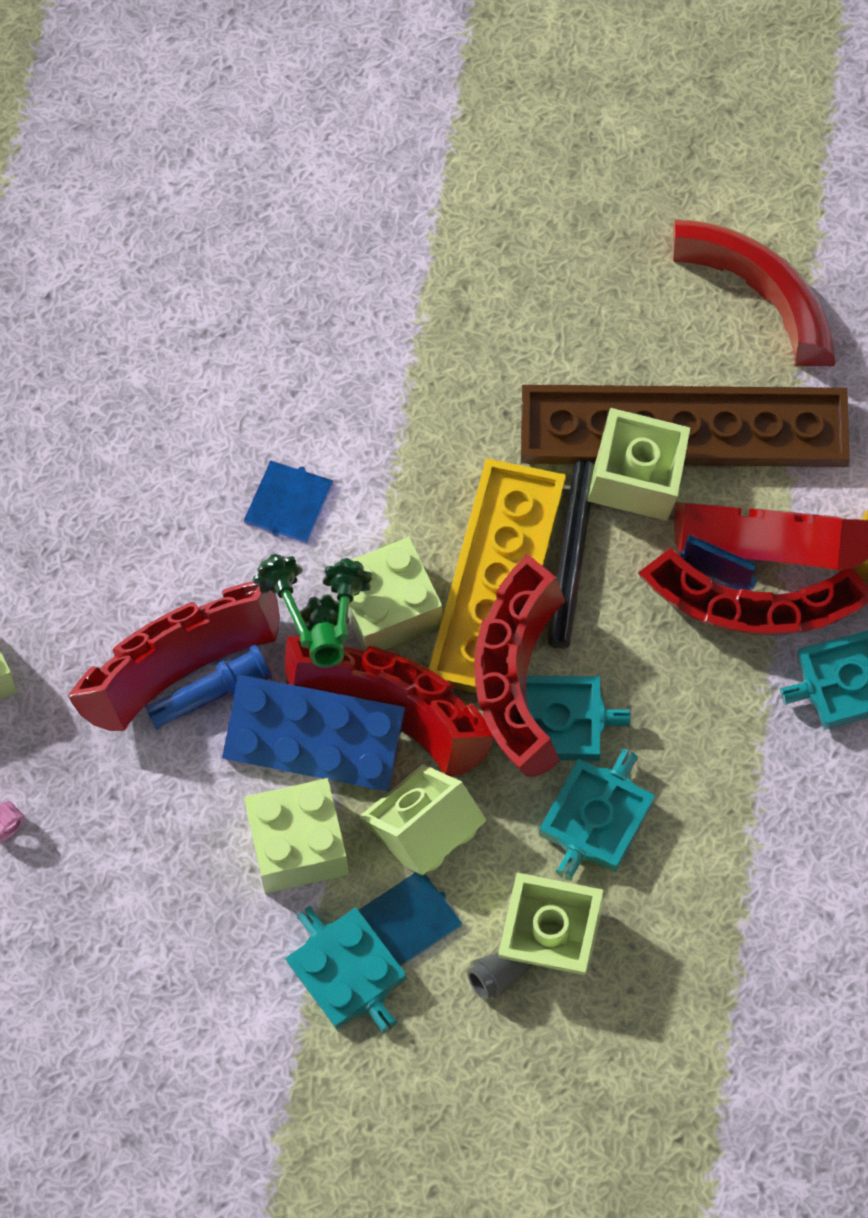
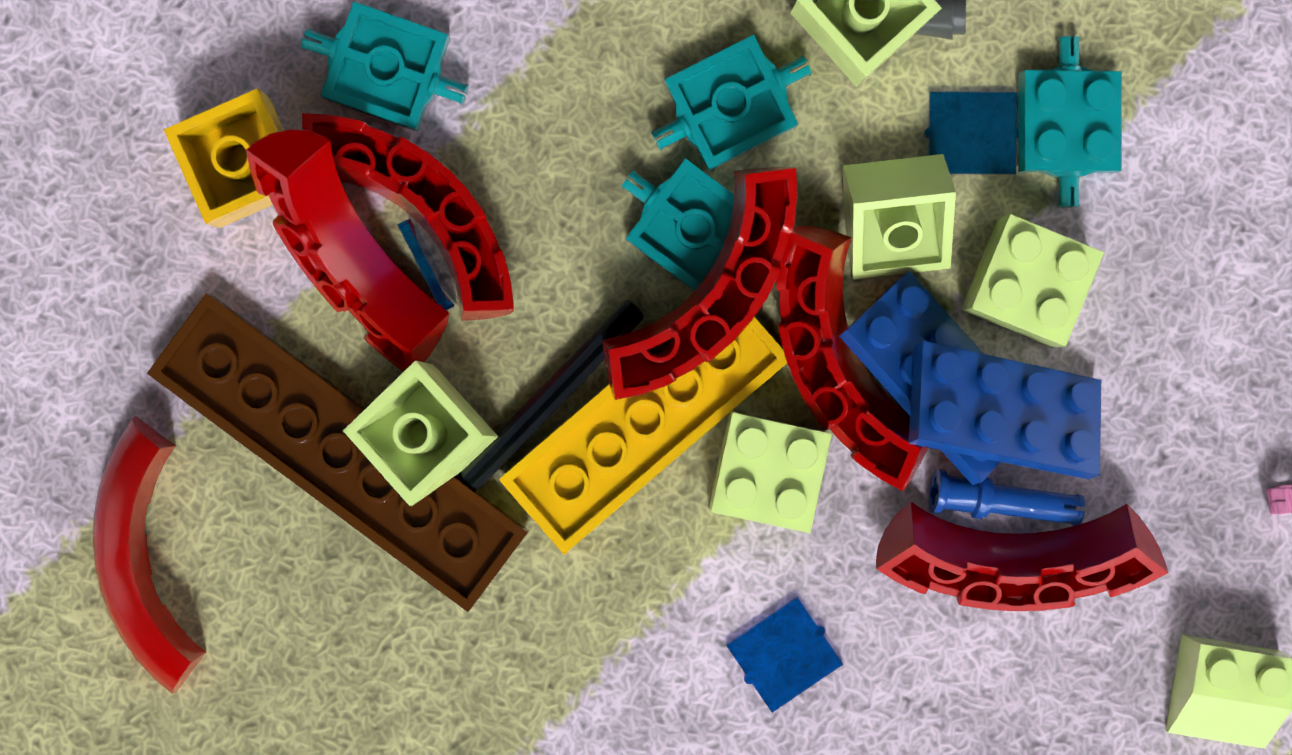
camera: 145 degrees left, 25 degrees up
dark green plant [252,554,373,668] -> none
none -> blue plate [909,341,1101,480]

